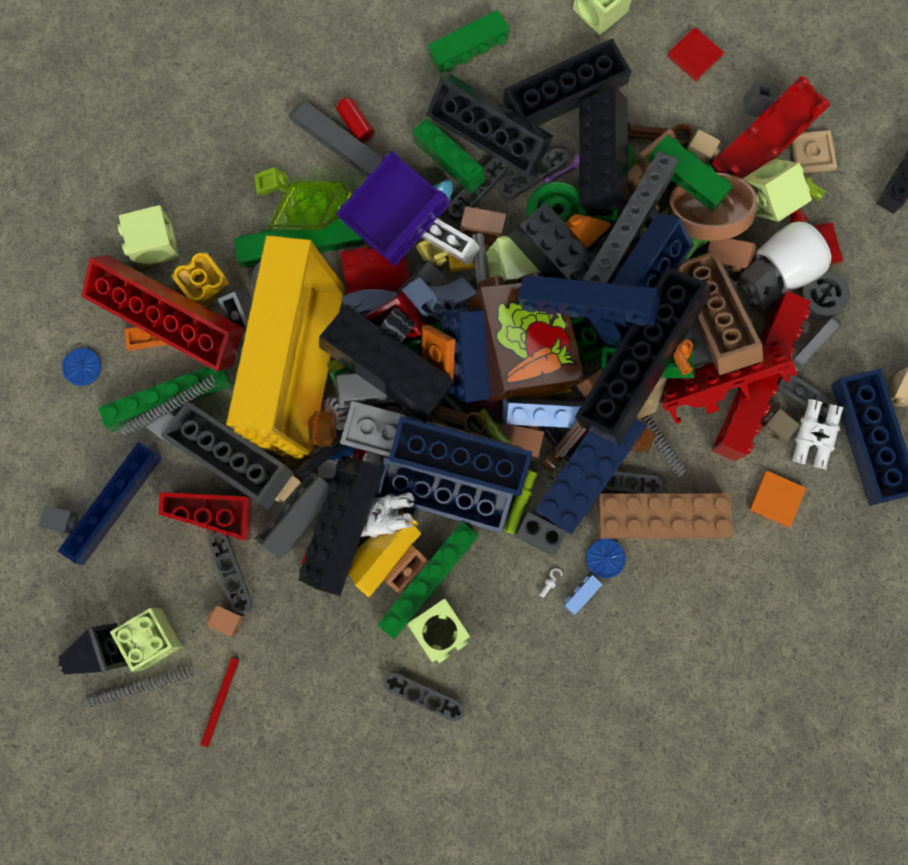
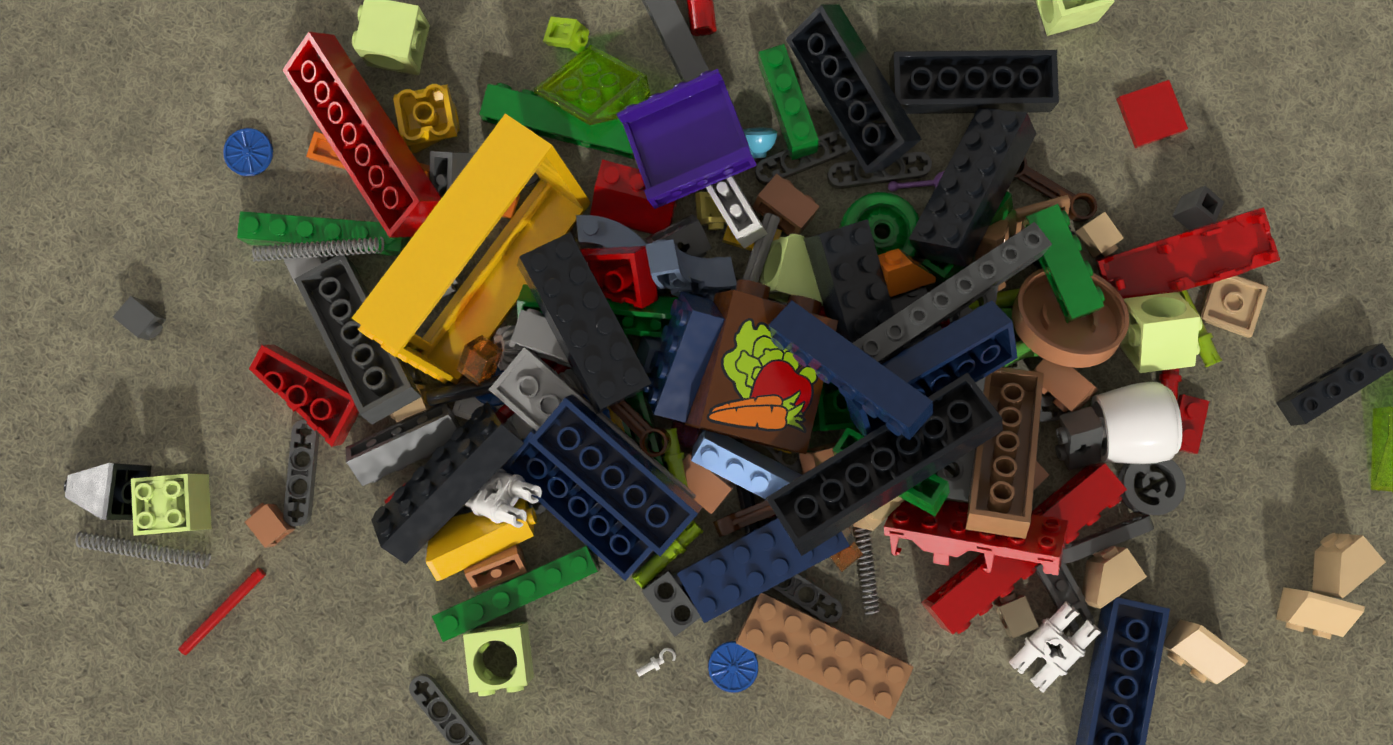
camera: 30 degrees right, 5 degrees up
clear blue brick [58,442,162,565] -> none
black piece [379,307,416,343] -> none
orange tile [421,325,455,379] -> none
light blue piece [564,575,603,615] -> none
orange arm [674,340,693,375] -> none
orange tile [749,470,806,528] -> none
none -> tan slope [1082,546,1147,609]

